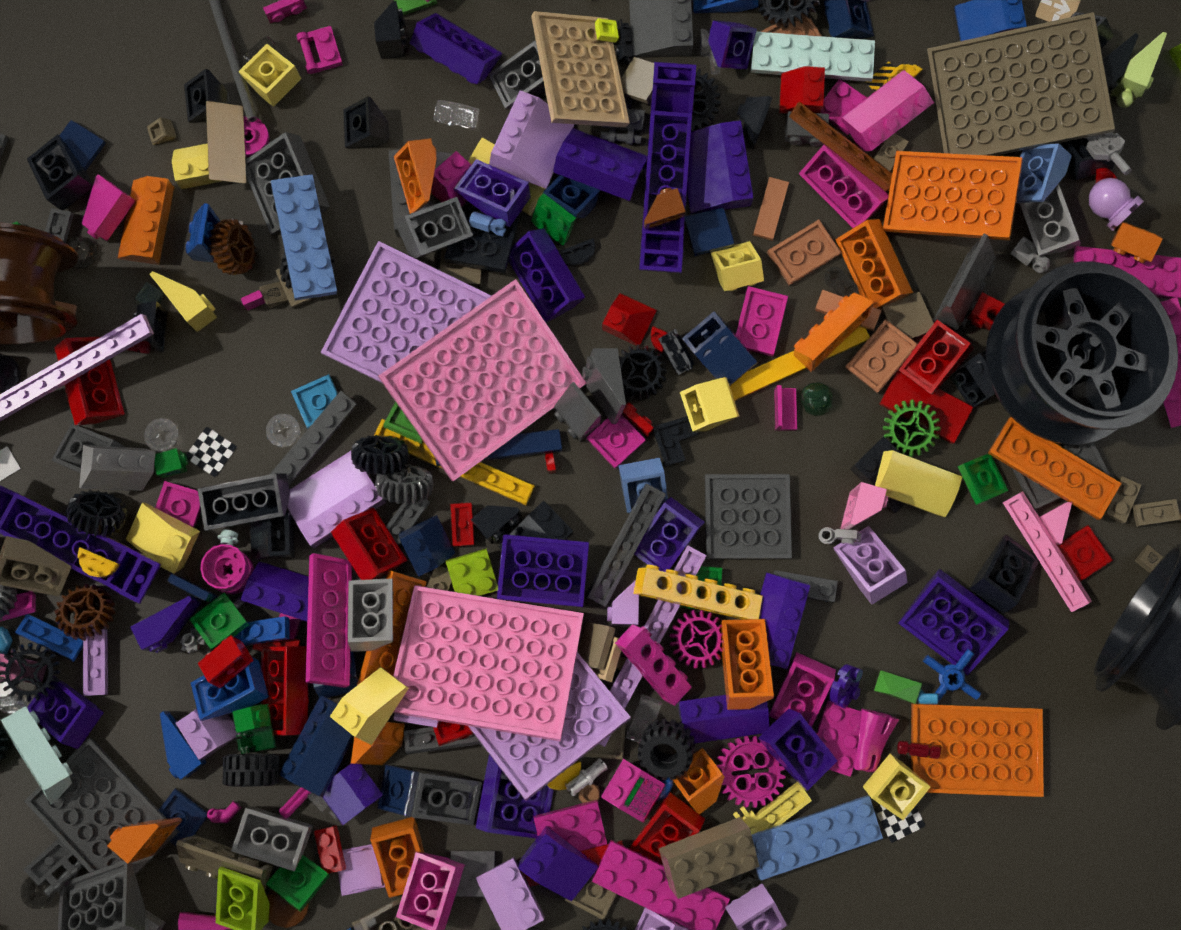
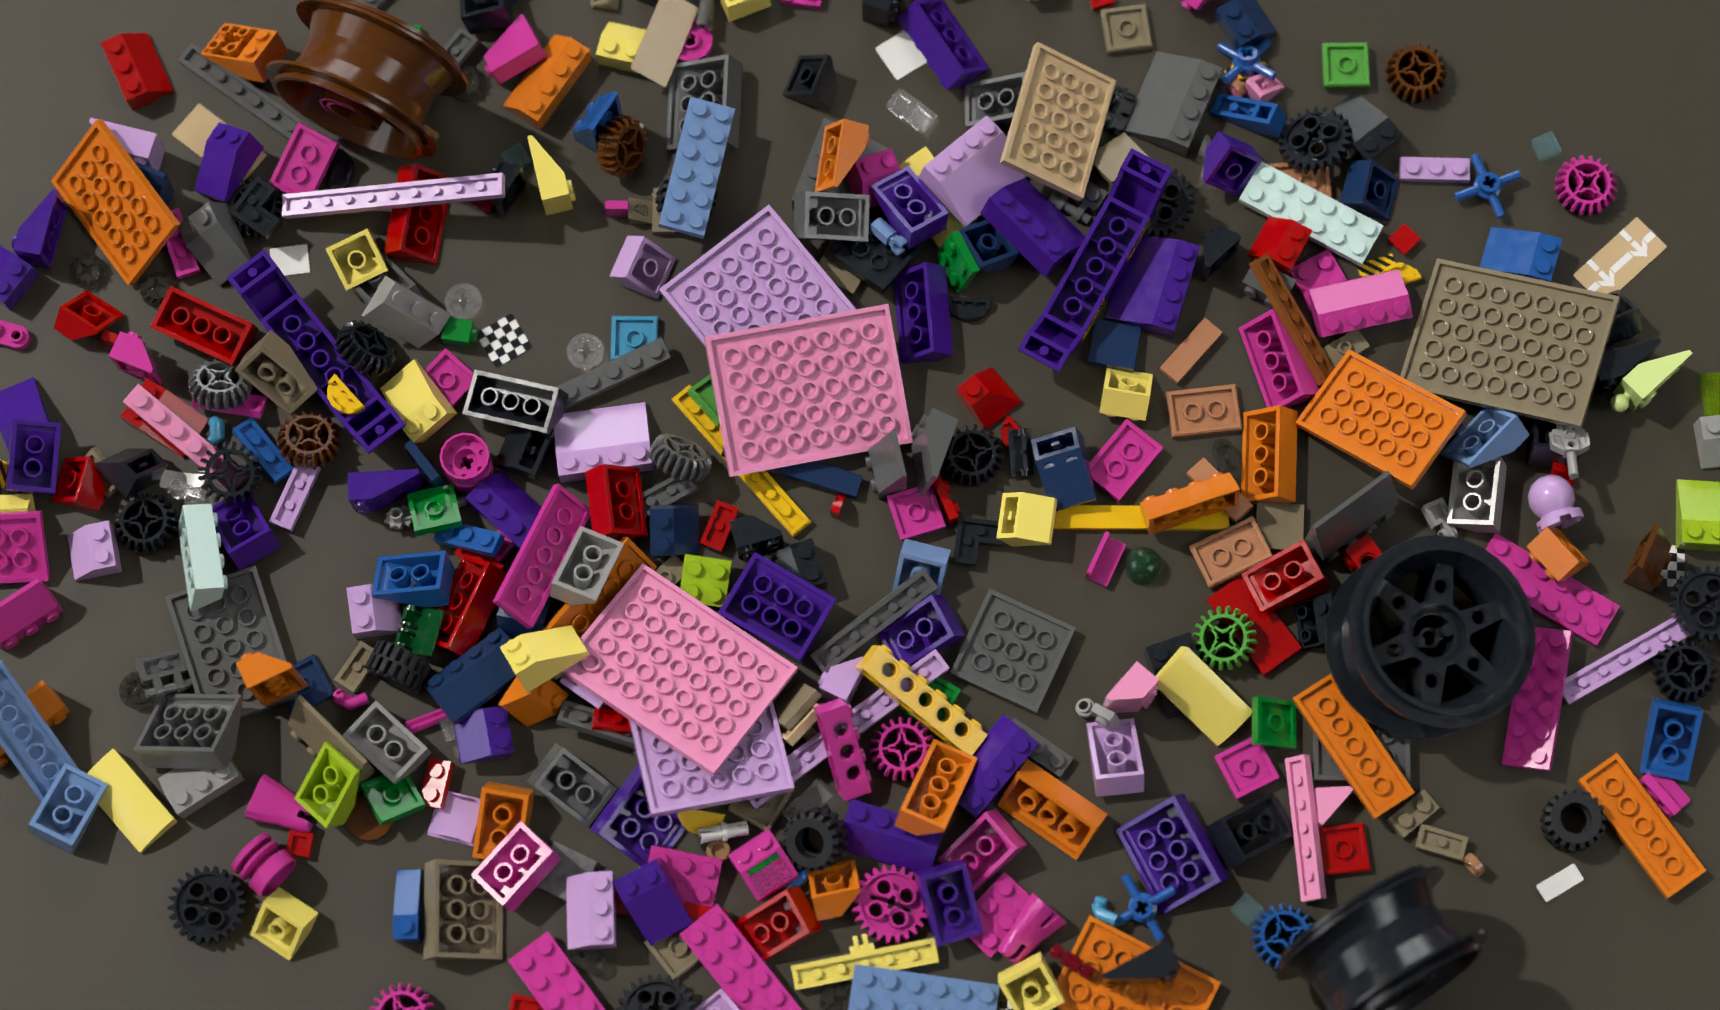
camera: 30 degrees right, 5 degrees down
blue slope [160,711,207,780] -> none
red brick [198,635,254,688] -> none
light aqua plate [218,529,239,546] -> none
green brick [233,704,271,733] -> none
black gear [351,434,409,475] -> none
dark blue tile [378,765,419,816] -> none
neon yellow plate [595,18,619,43] -> none
dark orange slope [644,188,686,229] -> none
dark tan brick [659,817,760,899] -> none
dark purple plate [830,664,863,709] -> none
bright green slope [874,670,922,704] -> none
none -> light yellow slope [326,228,388,291]
none -> dark tan plate [334,641,373,694]
none -> lavender slope [609,236,676,299]
none -> white sticker [875,30,927,80]
none -> orange slope [997,759,1108,860]
none -> black slope [1099,940,1181,985]
none -> dark pink plate [1214,738,1279,800]
none -> clear light blue tile [1230,892,1264,927]
none -> blue gear [1251,903,1314,969]
none -> red tile [1388,223,1421,256]

